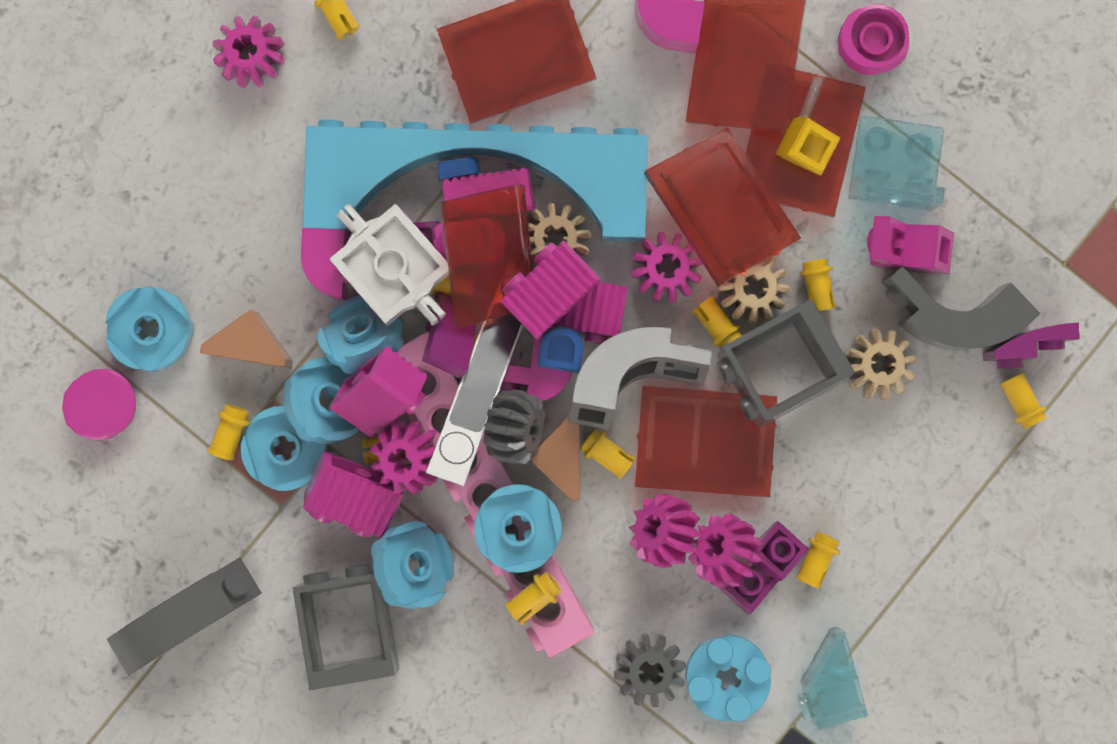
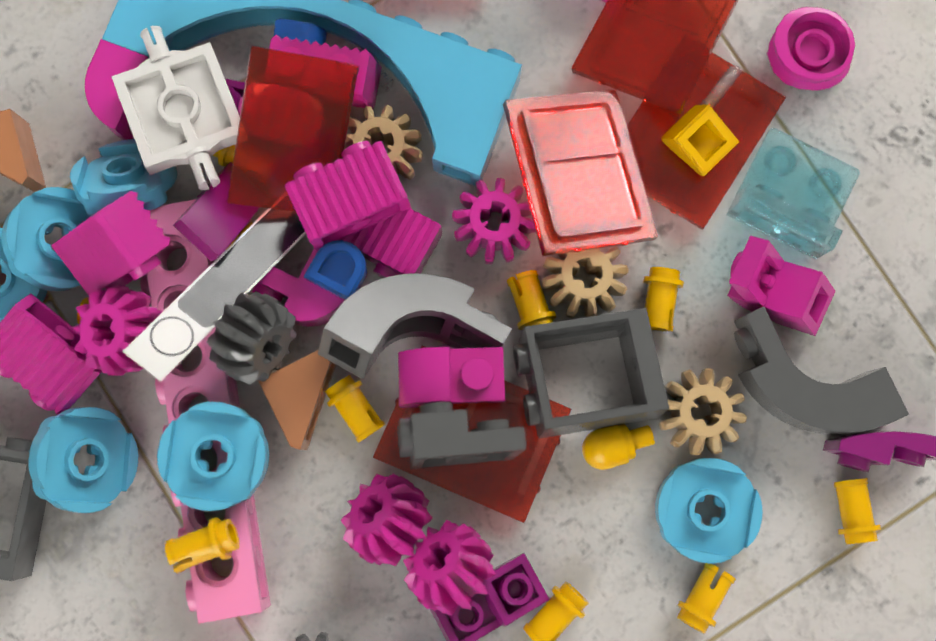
camera: 20 degrees right, 5 degrees down
none -> dark grey plate [397,402,527,469]
none -> dark pink brick [398,346,505,408]
none -> yellow cylinder [582,424,655,470]
none -> medium azure plate [655,458,763,563]
none -> yellow pin [677,563,736,634]

